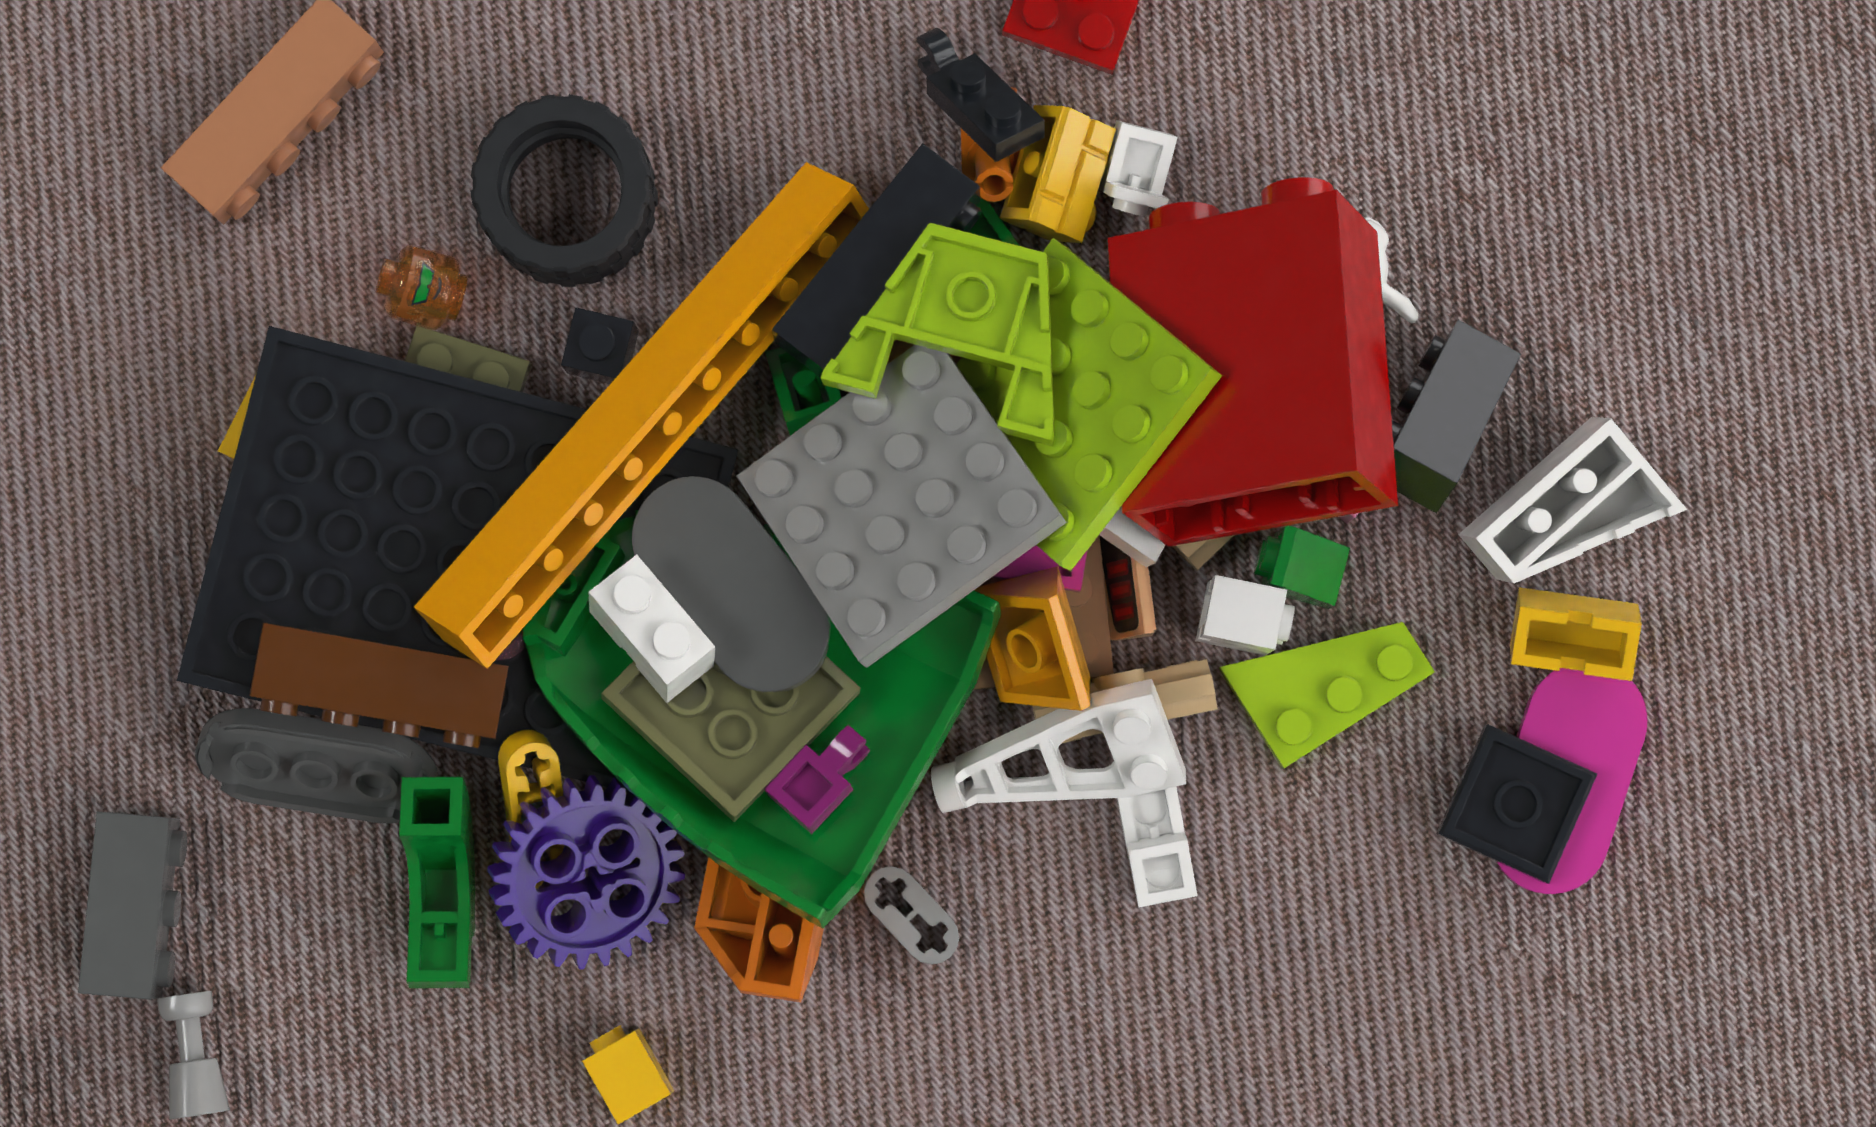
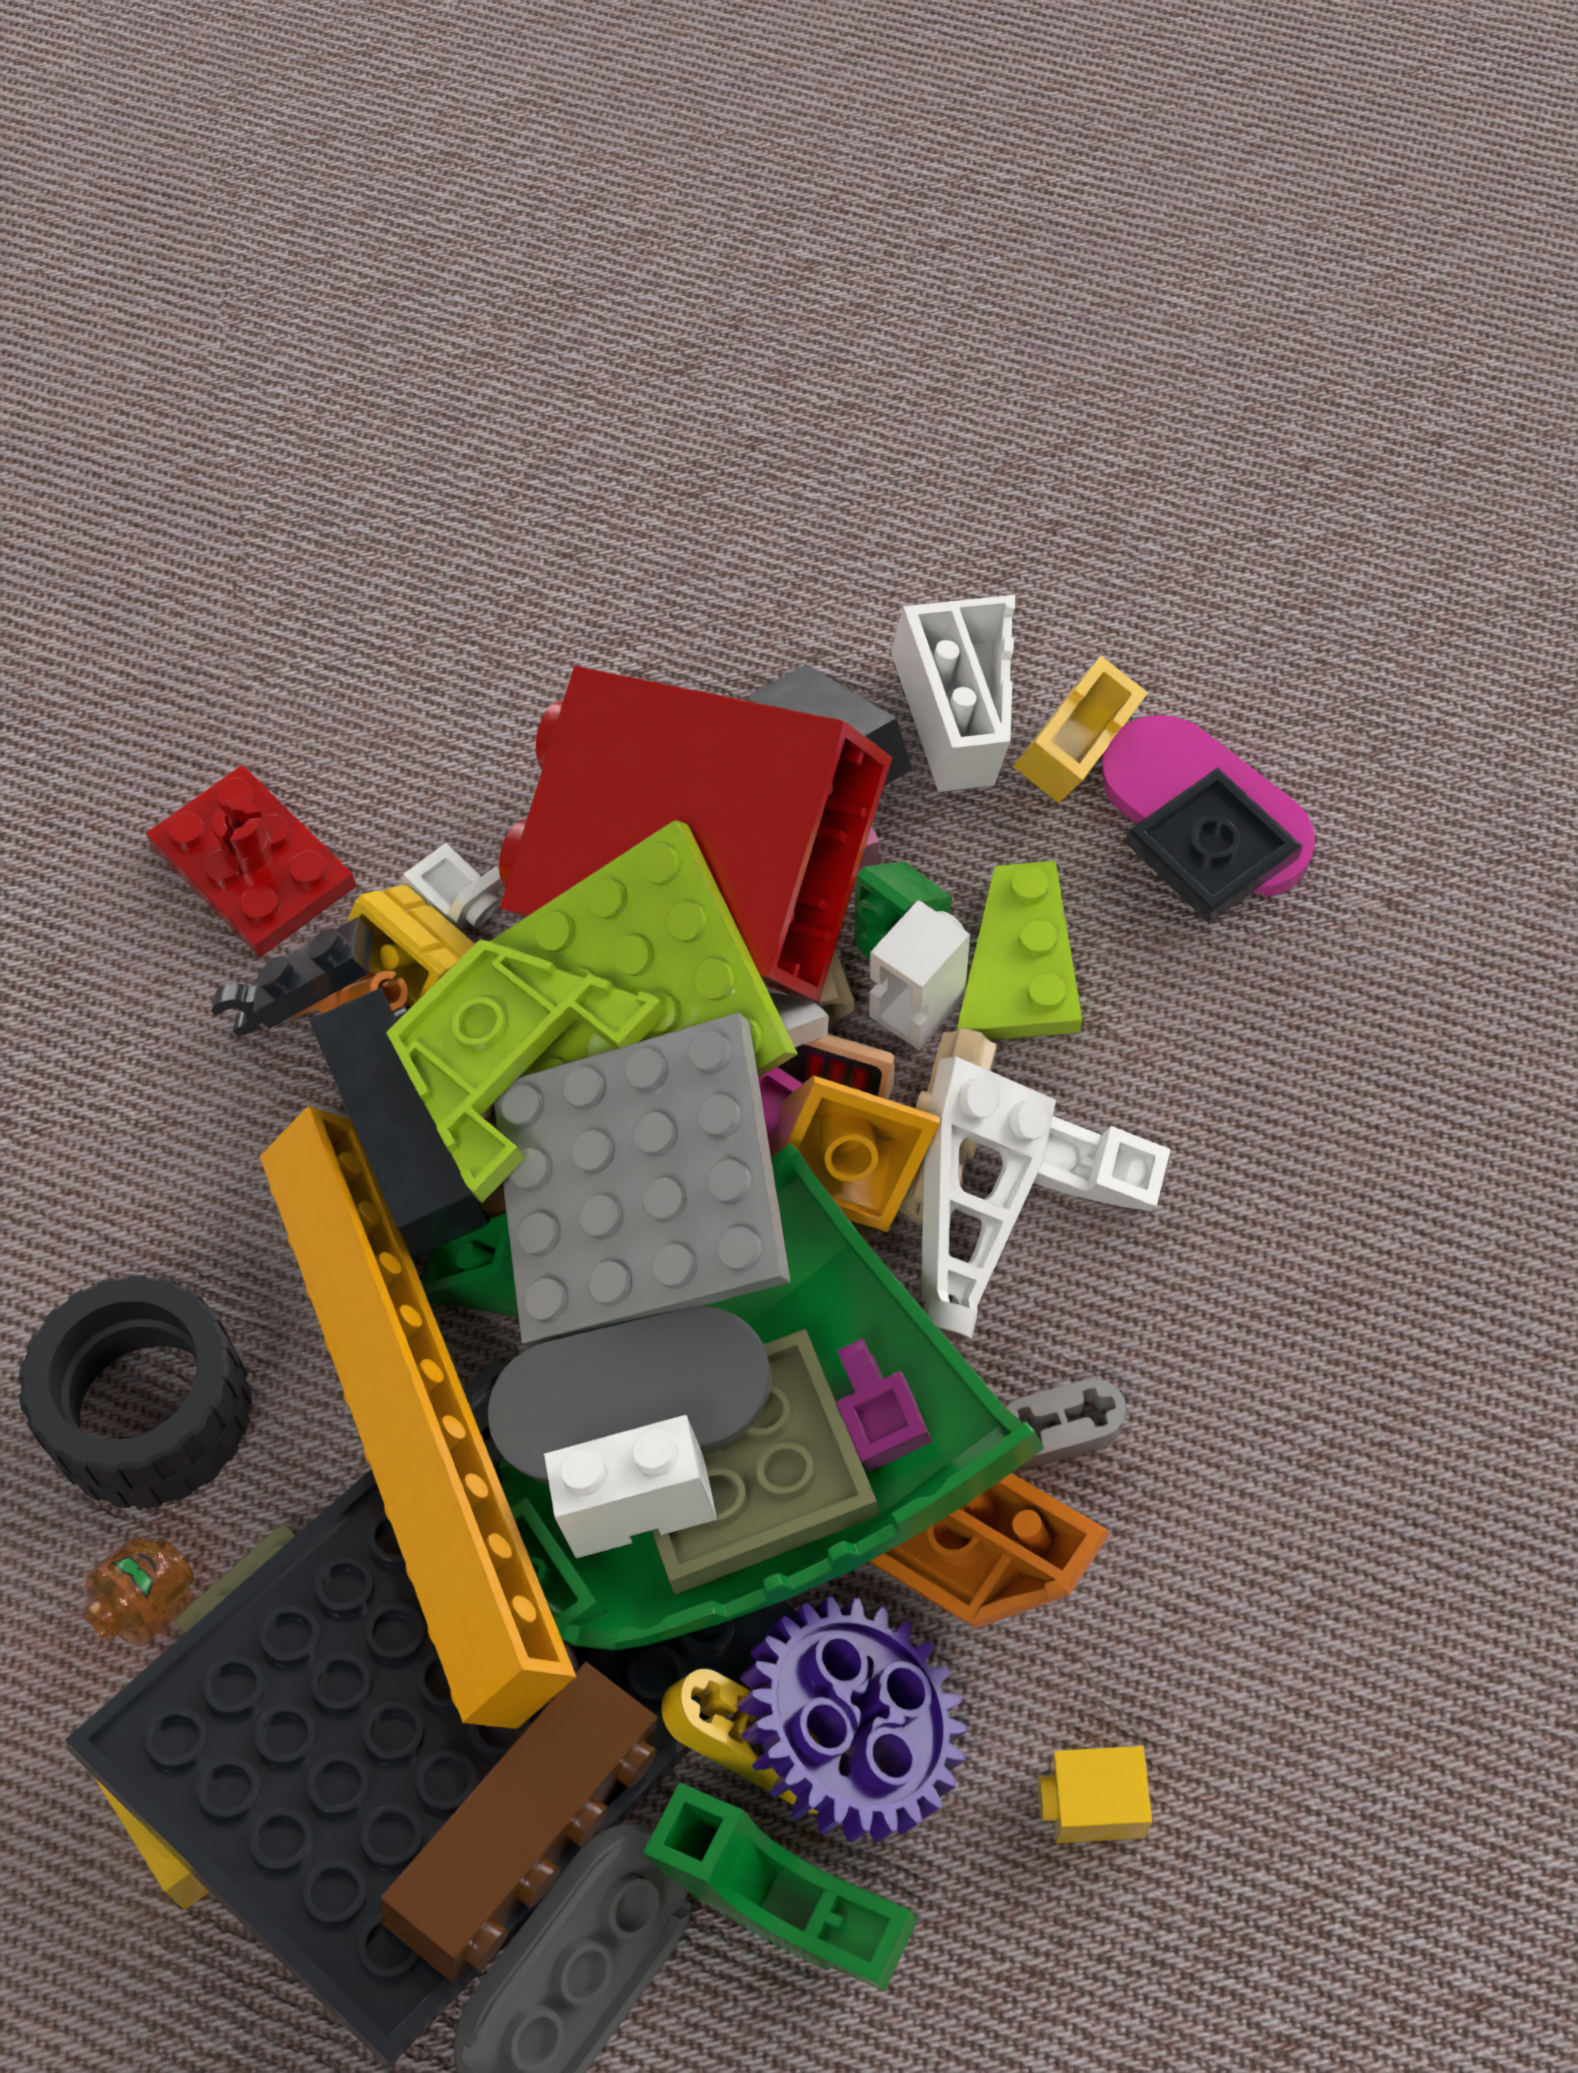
camera: 60 degrees left, 25 degrees down
black brick [561,307,639,384] -> none

